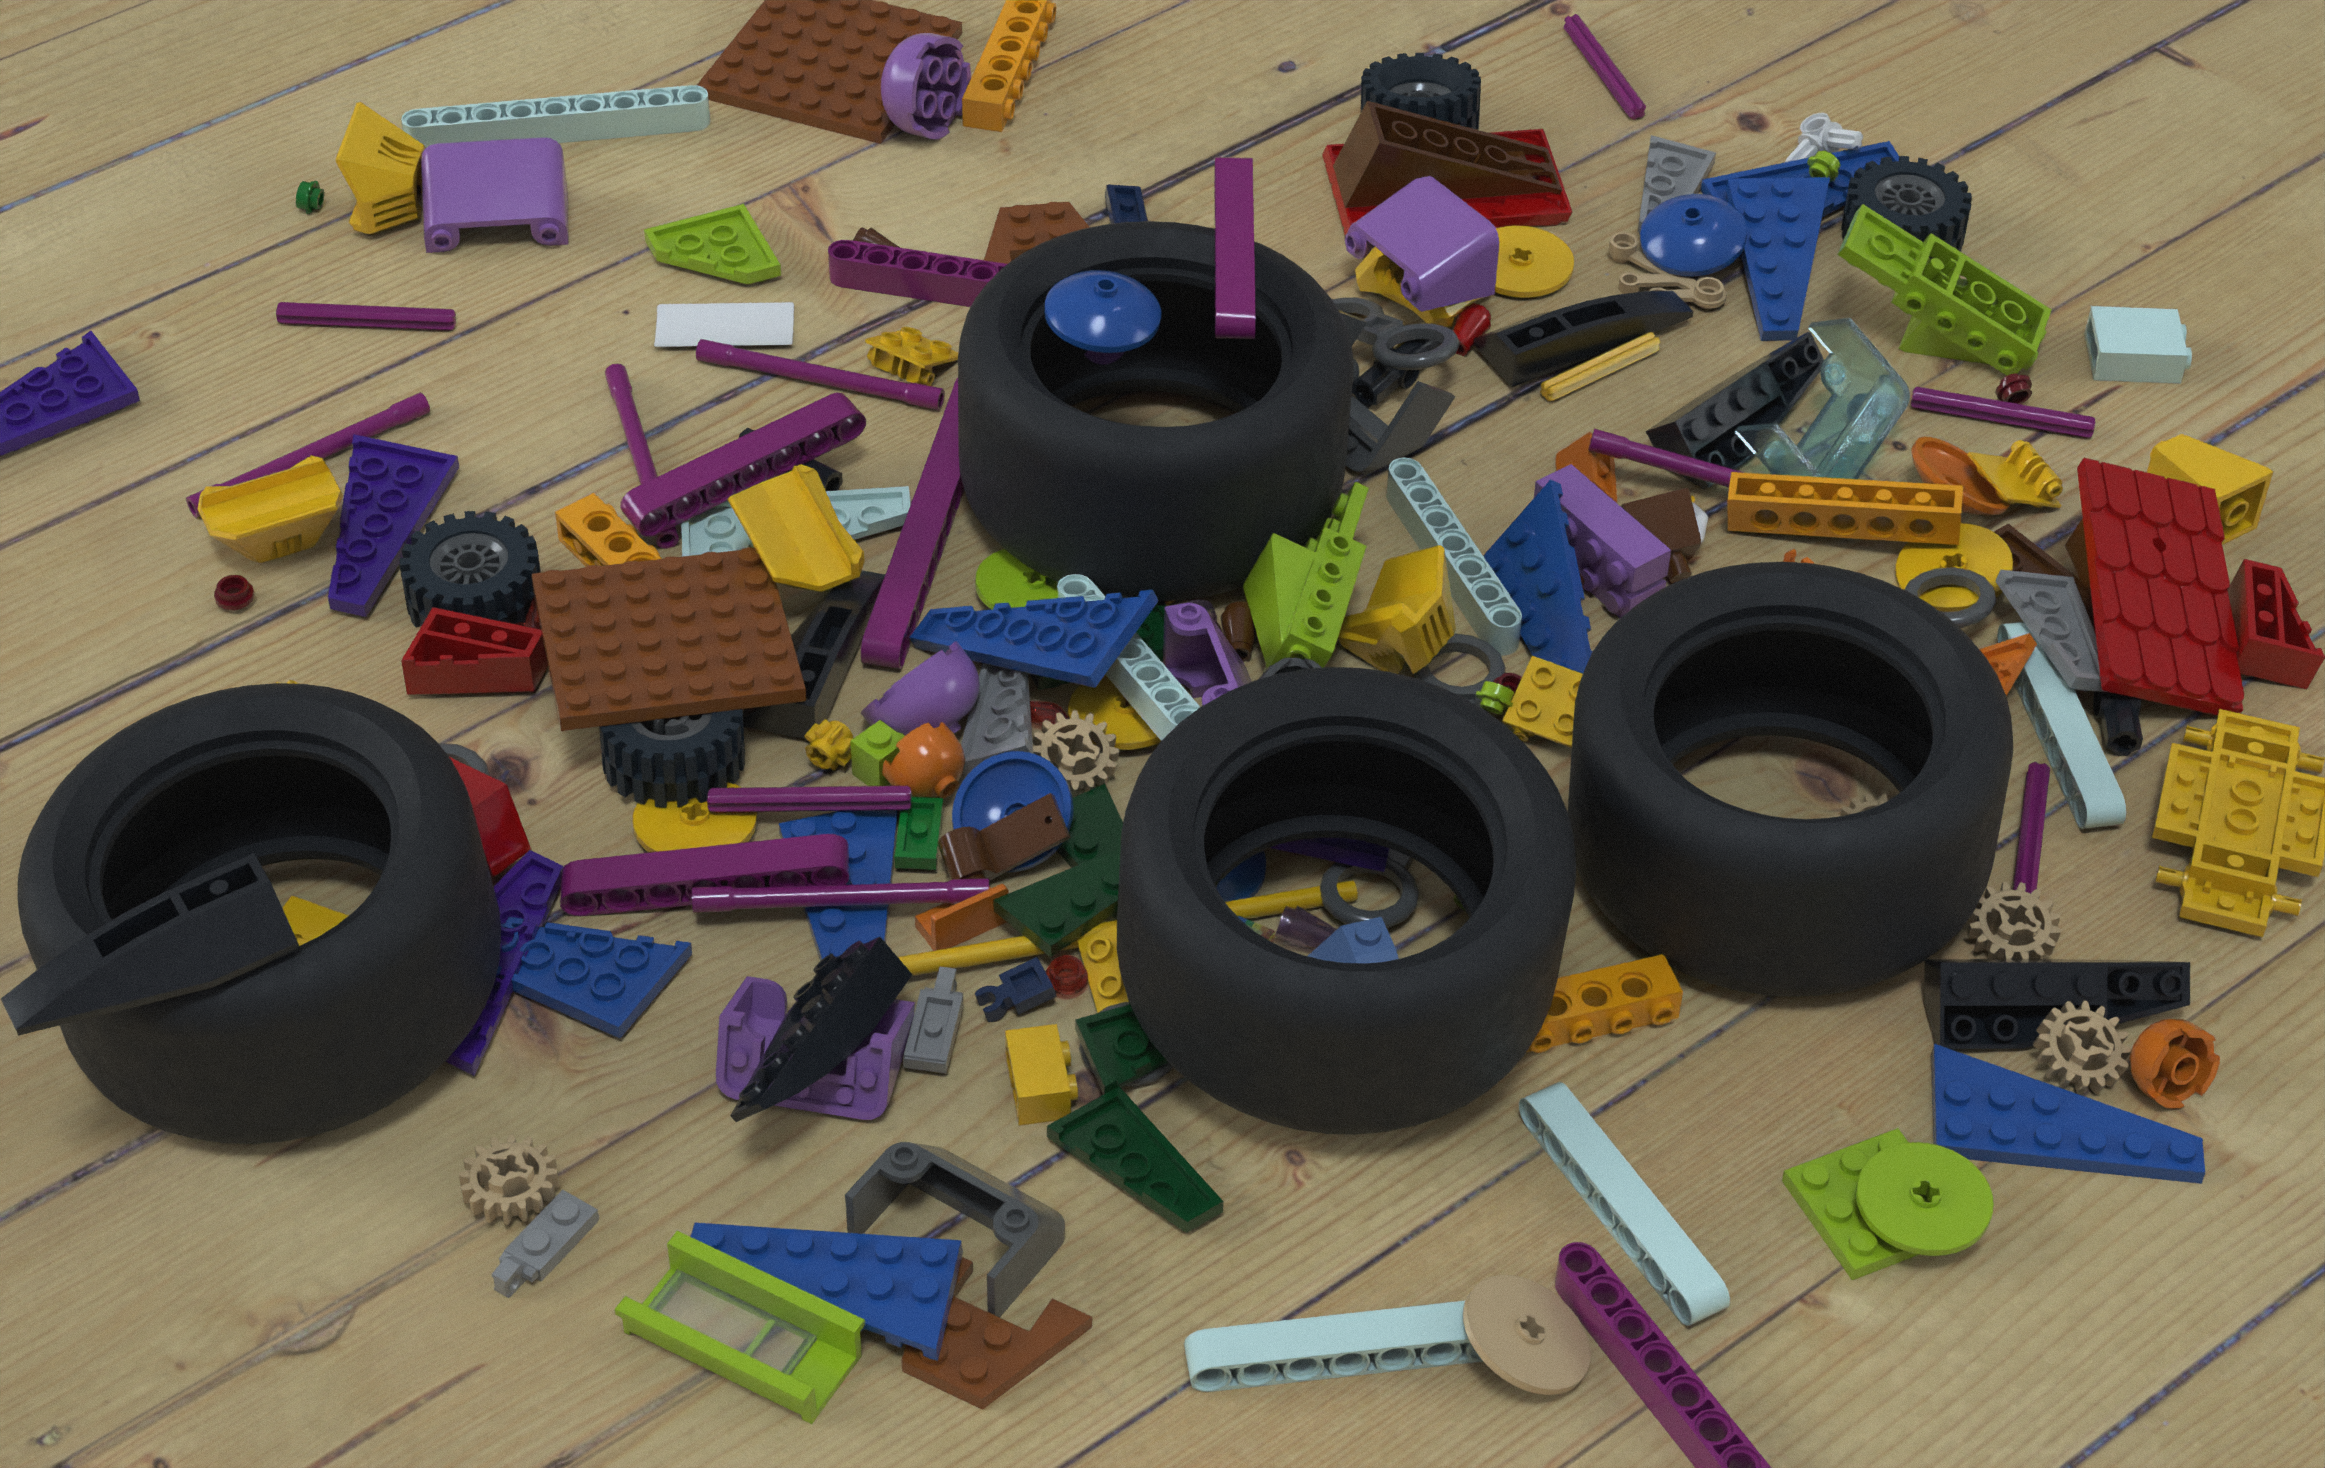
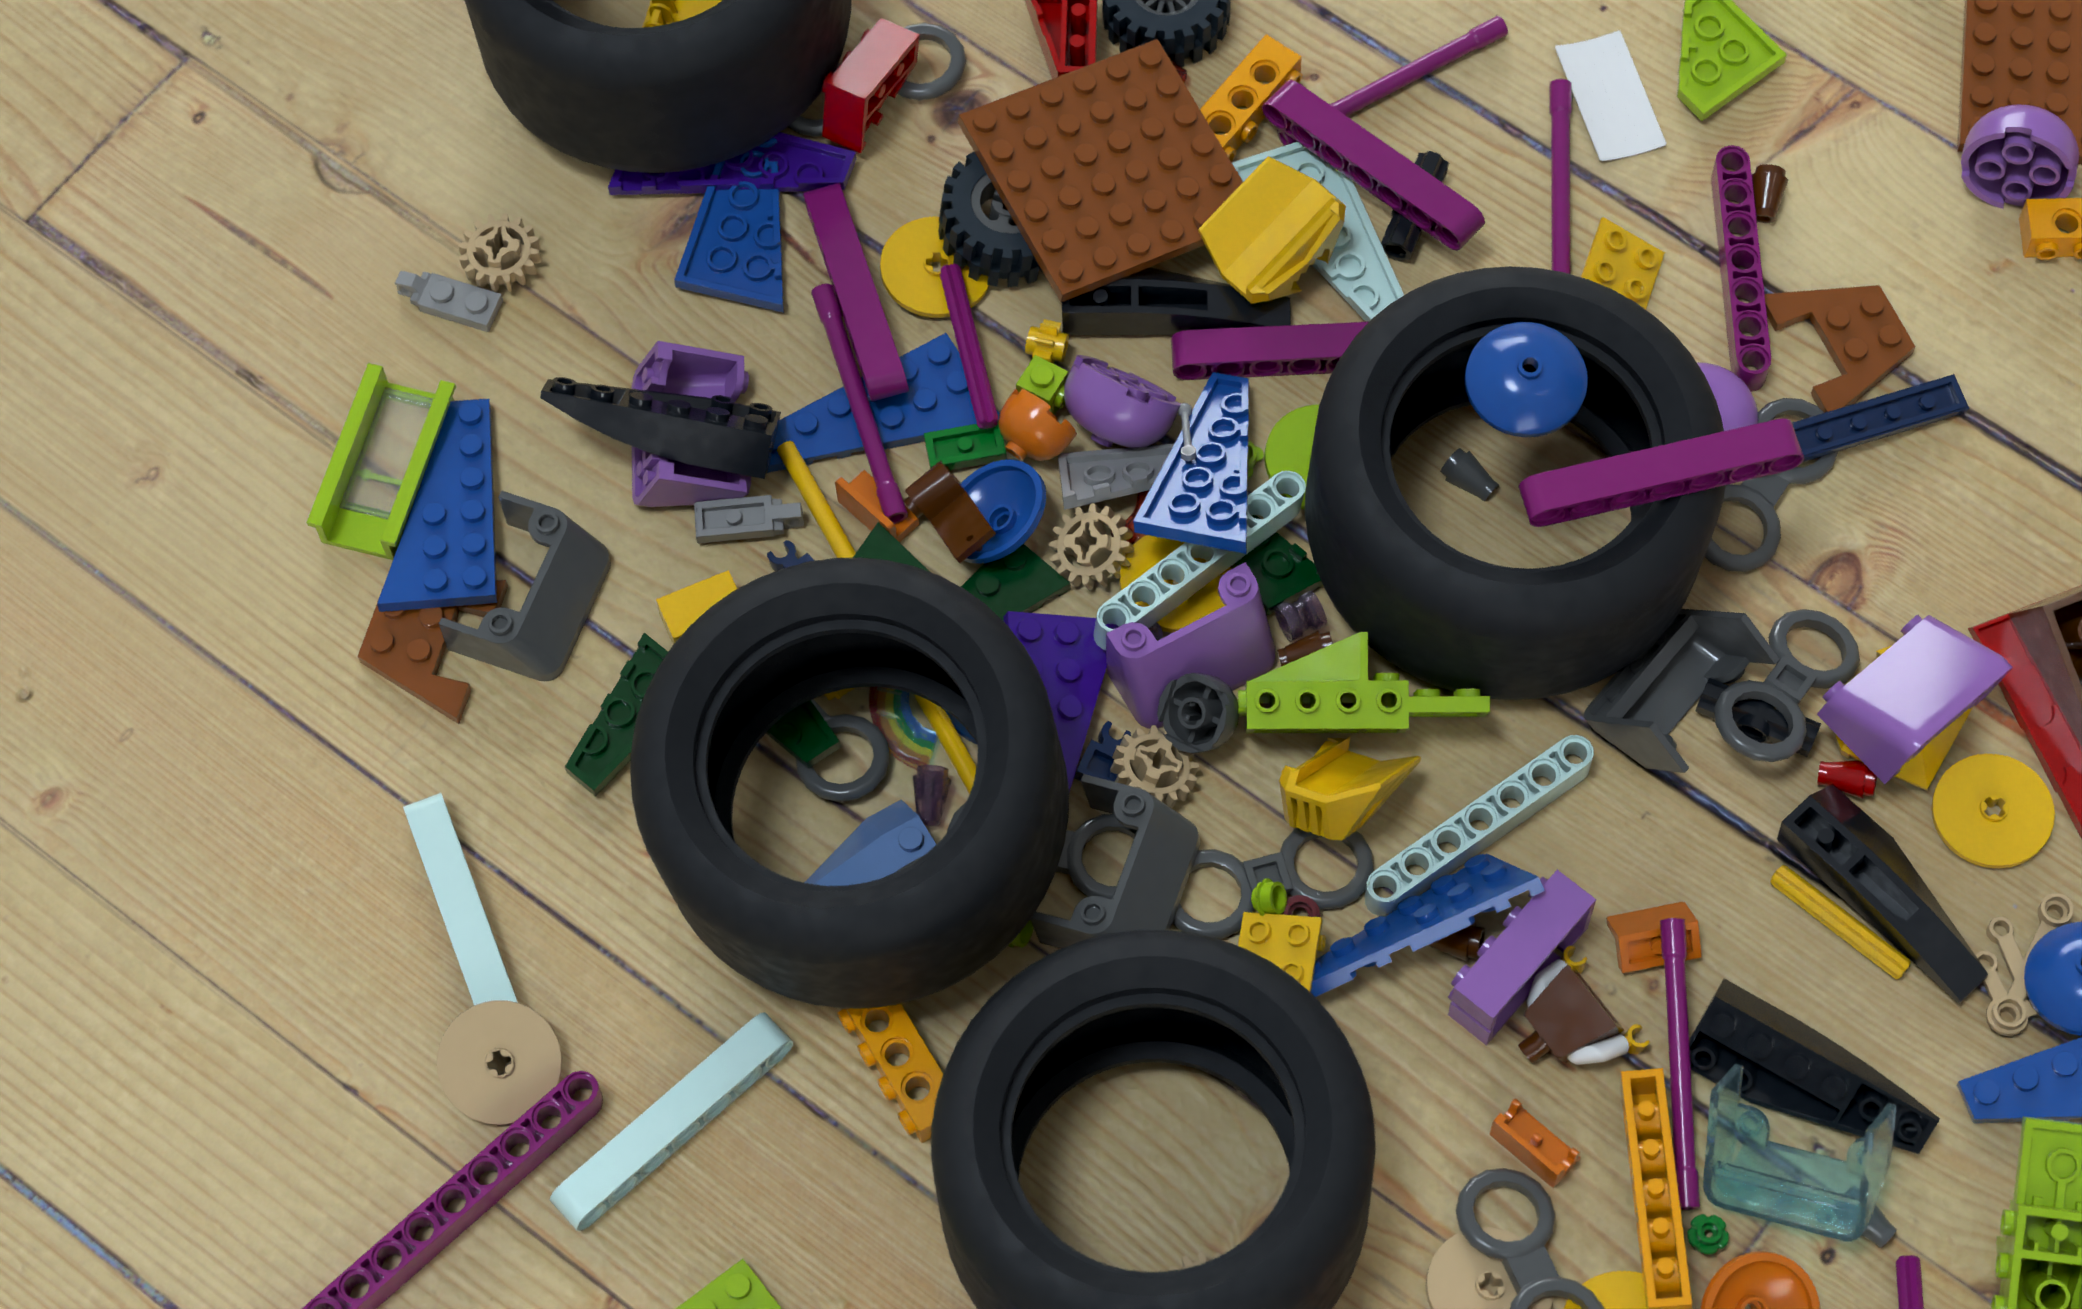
camera: 80 degrees right, 20 degrees up
none -> light grey hinge [1177,403,1197,461]

